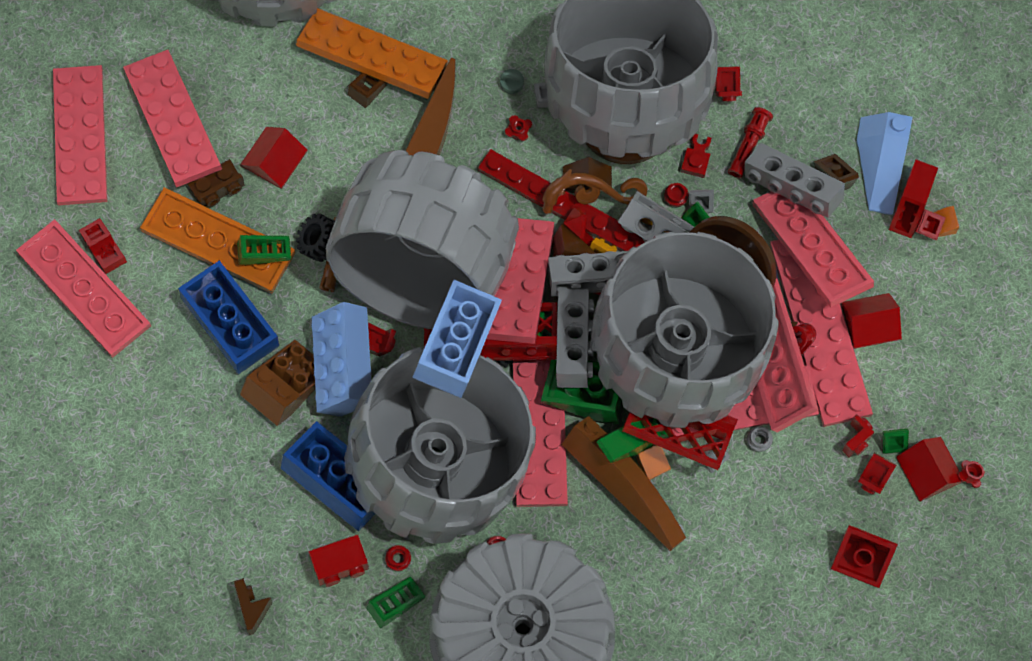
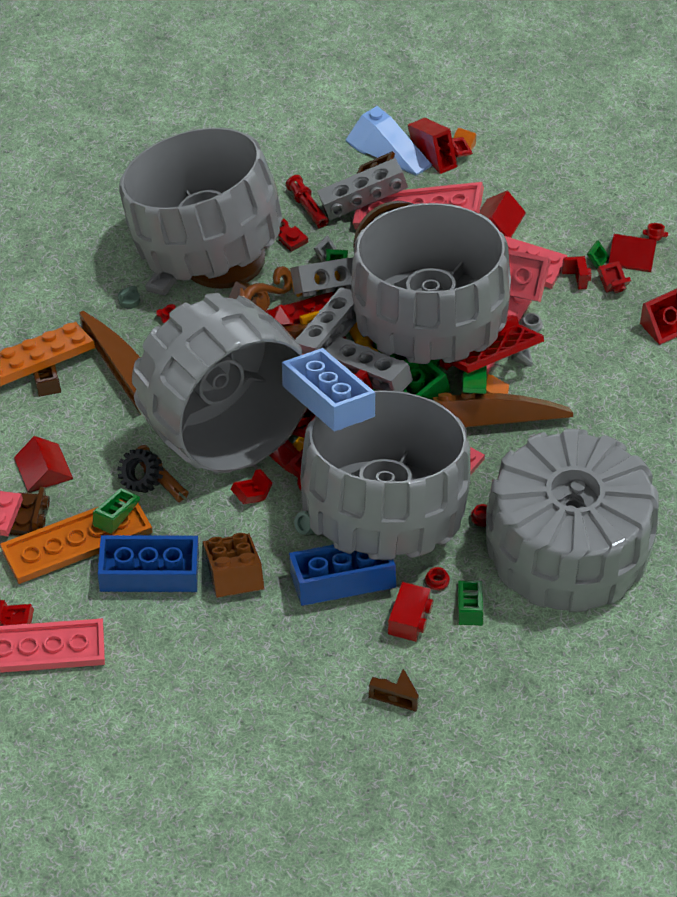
camera: 50 degrees left, 20 degrees down
light blue brick [312,302,371,417] -> none
red plate [664,183,689,207] -> none

